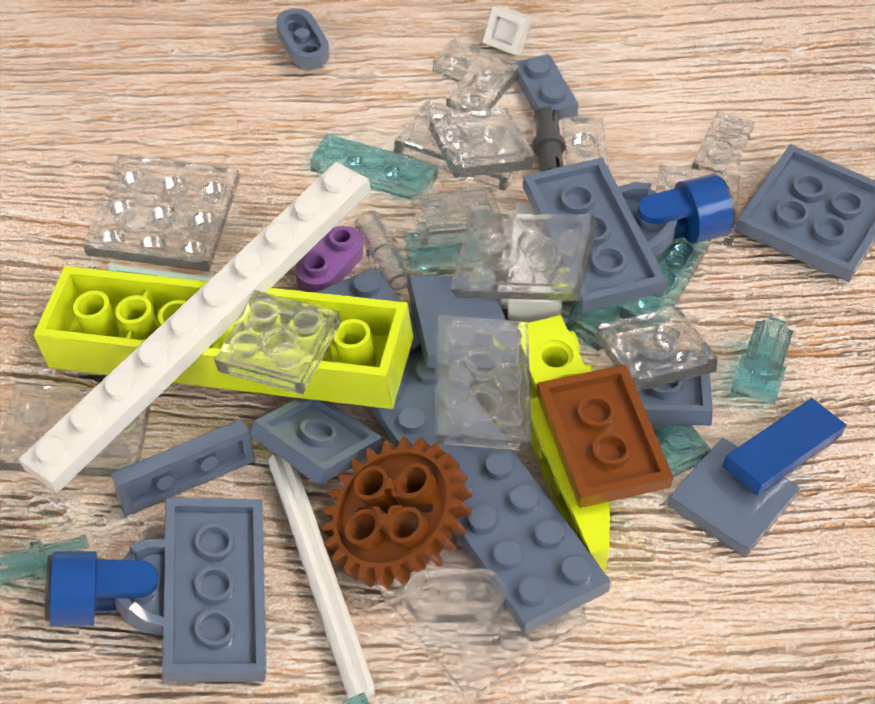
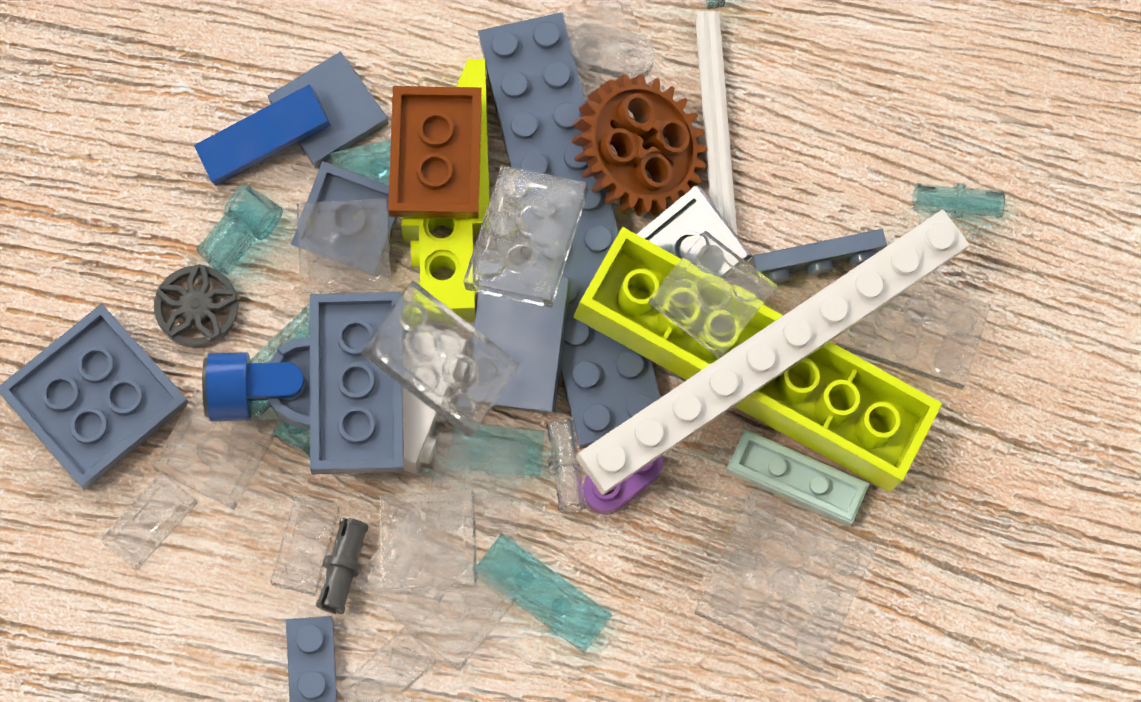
camera: 165 degrees left, 20 degrees up
sand blue plate [45,498,266,682] -> none
none -> dark grey wheel [154,264,239,348]

